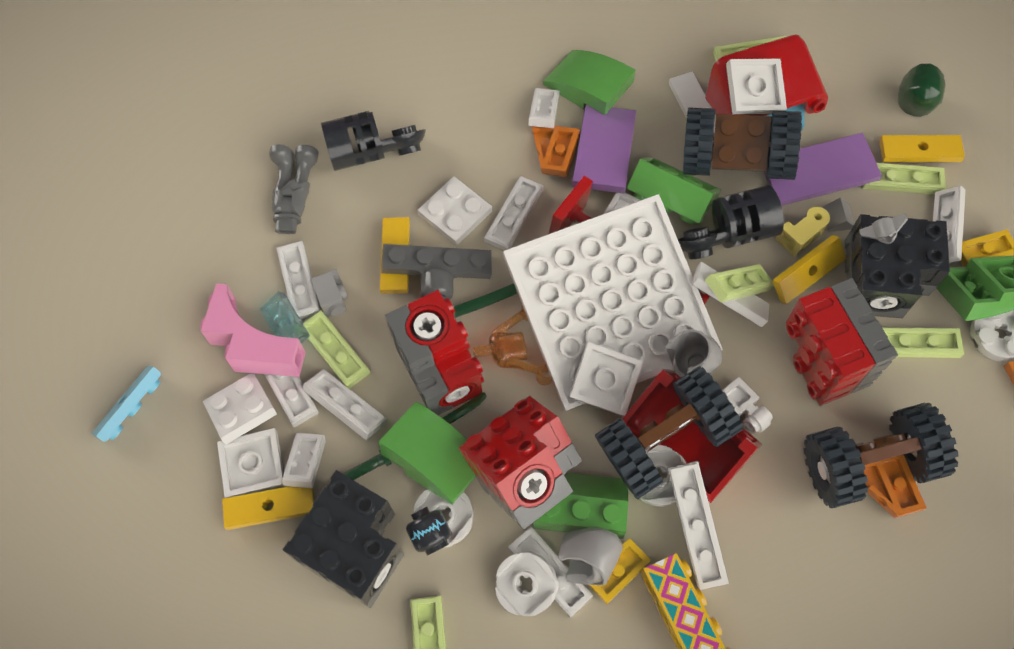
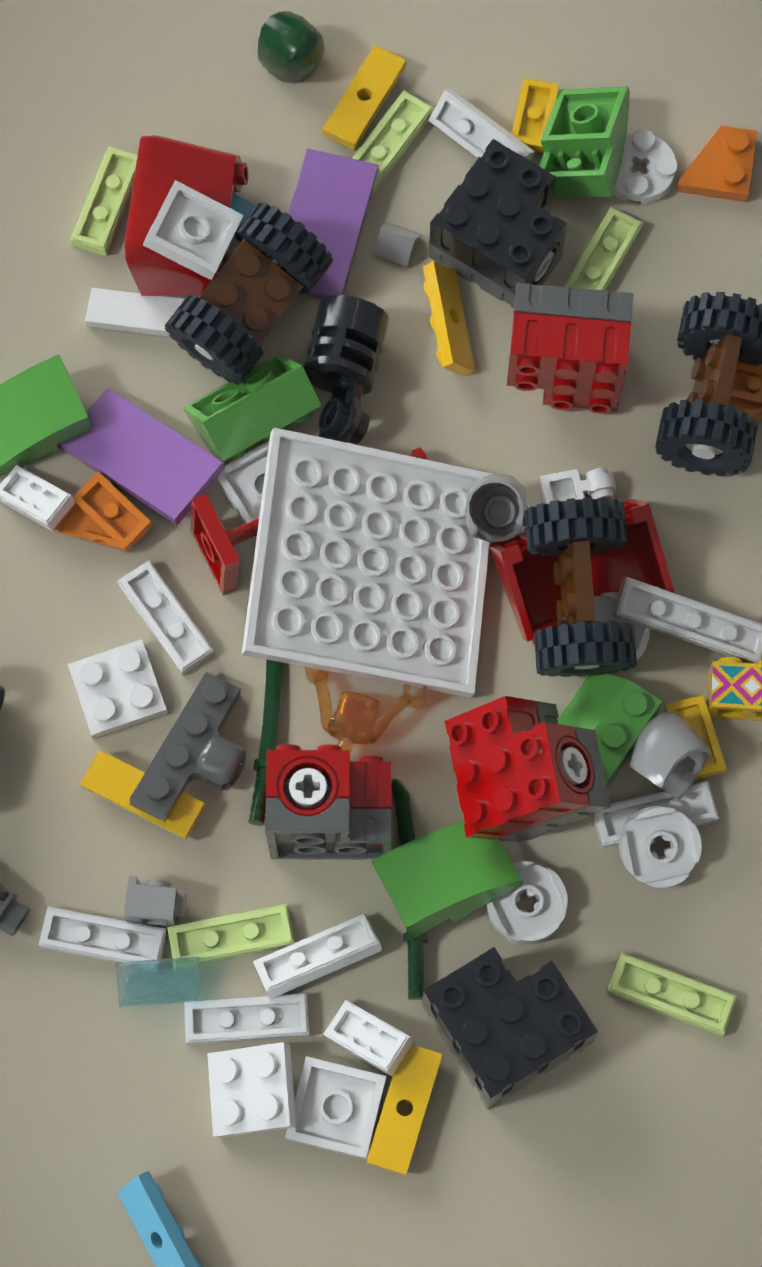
camera: 65 degrees left, 5 degrees up
bright pink arch [201,283,306,377] -> none
black head [406,507,452,556] -> none
white plate [569,342,643,417] -> none
white tile [693,262,769,327] -> none
yellowish green tile [705,264,774,303] -> none
light yellow leg [775,207,830,257] -> none
light grey piece [859,213,908,244] -> none

